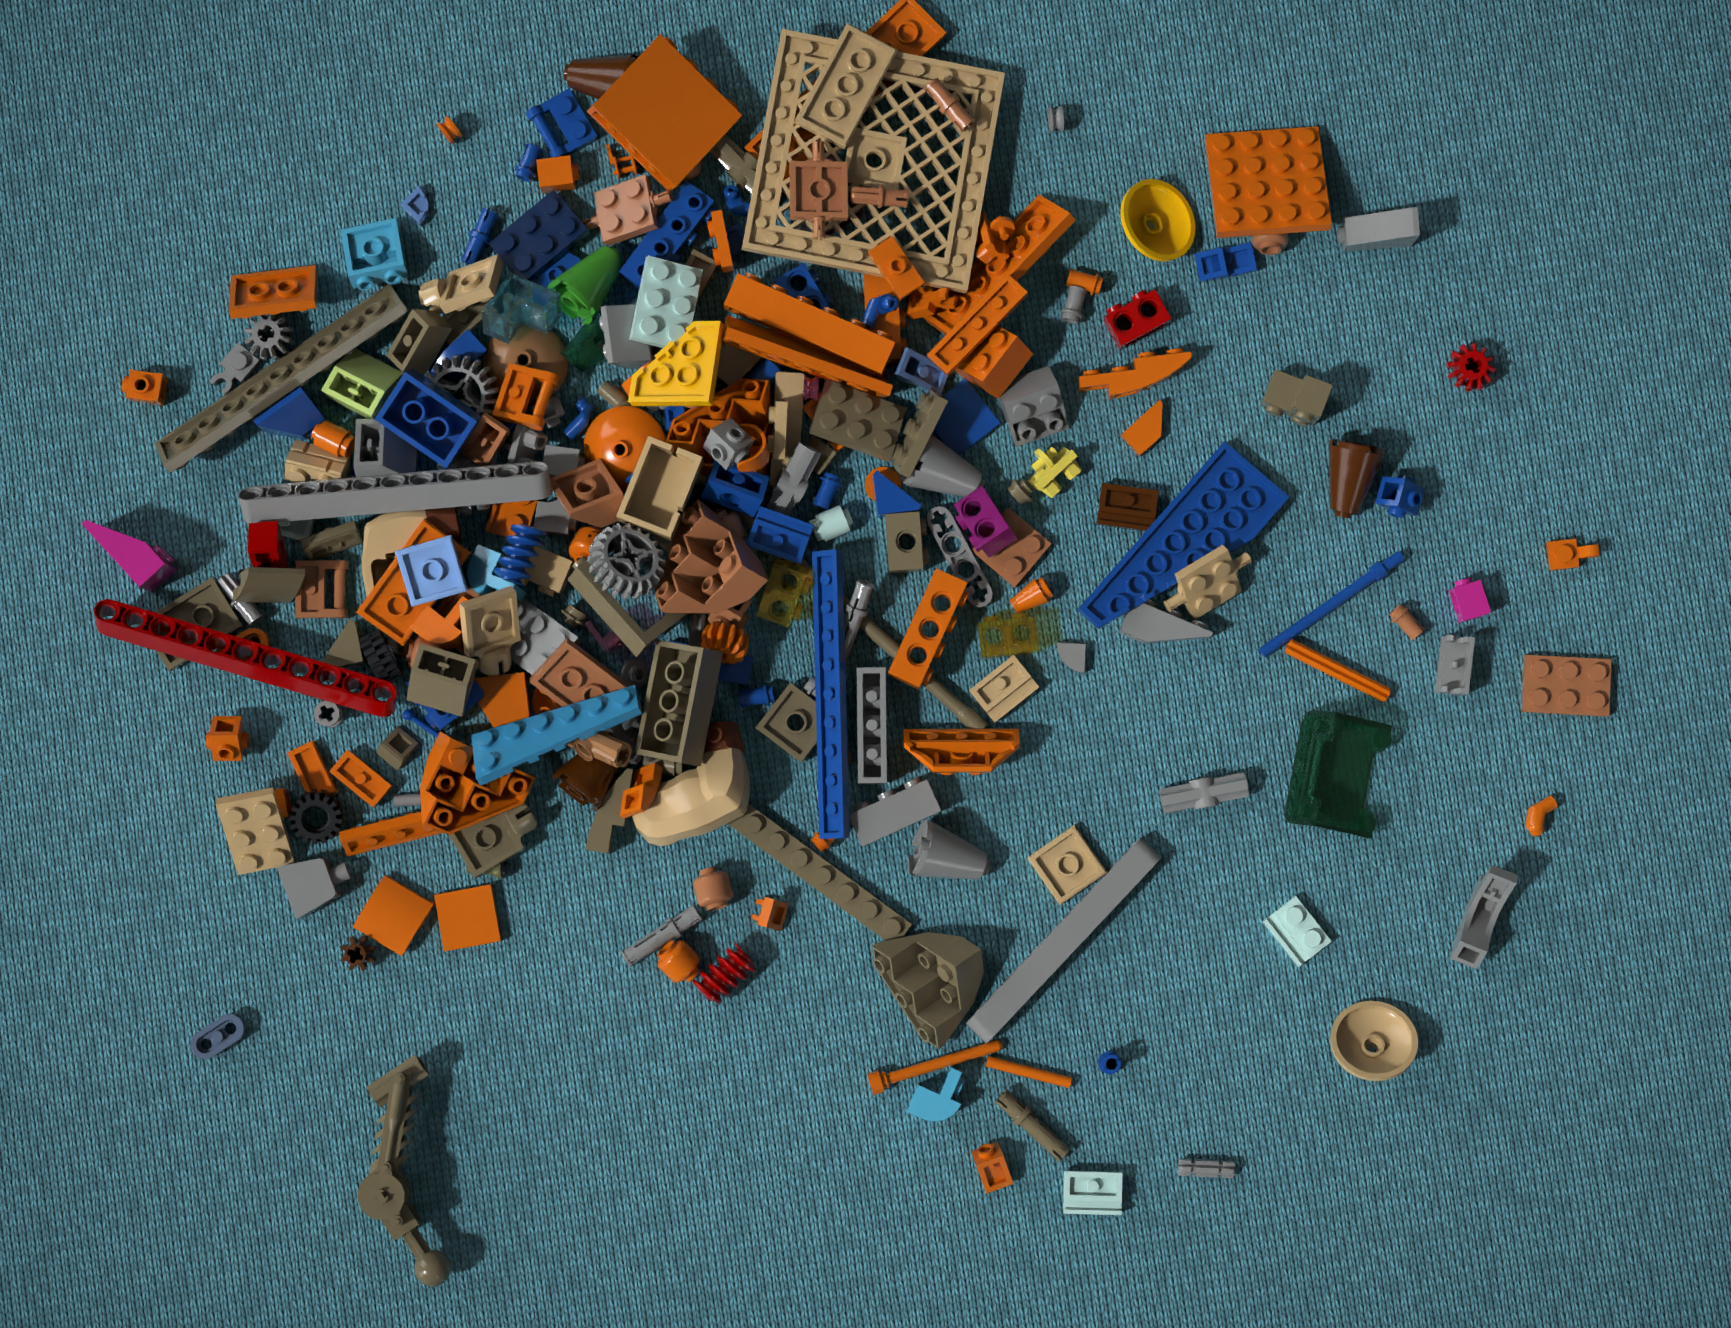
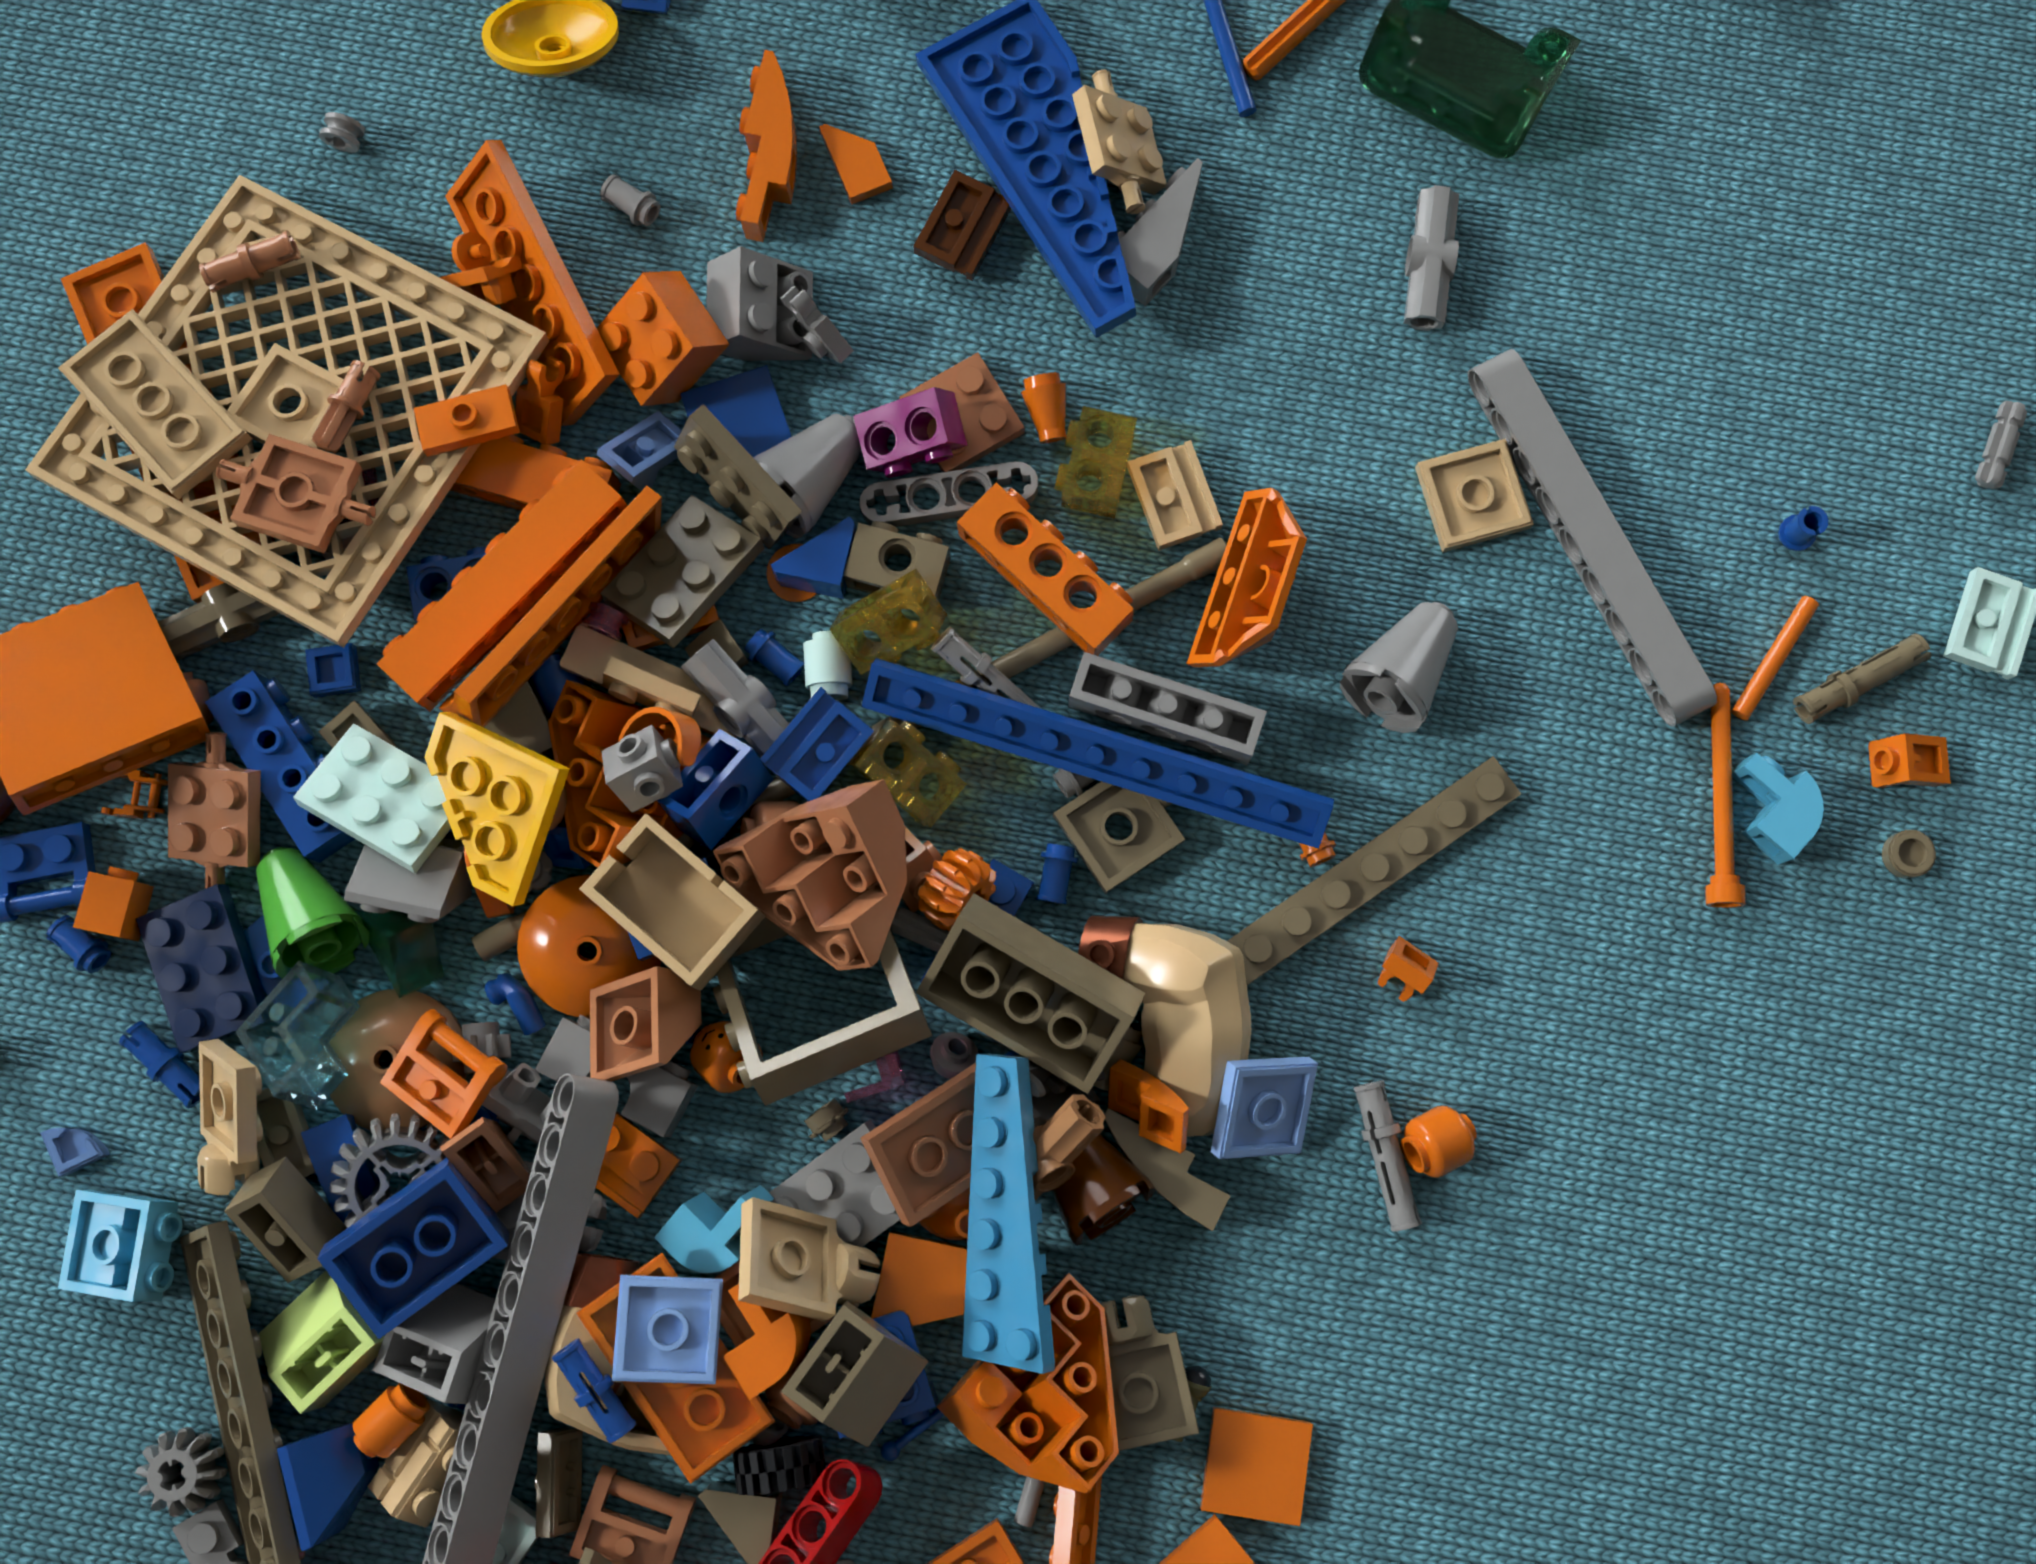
camera: 70 degrees left, 5 degrees down
orange plate [229,265,318,319] -> none
dark tan slope [377,726,420,770] -> none
blue piece [494,524,547,588] -> none
tan brick [521,546,574,597] -> none
light grey gear [587,523,666,600] -> none
red piece [692,941,756,1004] -> none
nougat head [693,867,734,911] -> none
orange plate [707,210,734,273] -> none
blue arm [723,185,750,216] -> none
light grey brick [849,777,941,847] -> none
blue arm [861,294,898,329] -> none
dark tan brick [872,932,984,1049] -> none
orange plate [927,273,1028,376] -> none
dark tan plate [1008,478,1034,505] -> none
light yellow hips [1027,447,1081,498] -> none
light grey tile [1057,643,1086,673] -> none
orange pin [1066,268,1104,296] -> none
red brick [1103,289,1171,351] -> none
light aqua plate [1262,896,1332,967] -> none
tan dish [1330,1001,1418,1081] -> none
none -> blue pin [551,1338,636,1444]
none -> light grey plate [780,286,854,363]
none -> clear yellow brick [830,569,947,675]
none -> light blue tile [1210,1056,1318,1159]
none -> dark tan tile [1882,830,1936,879]

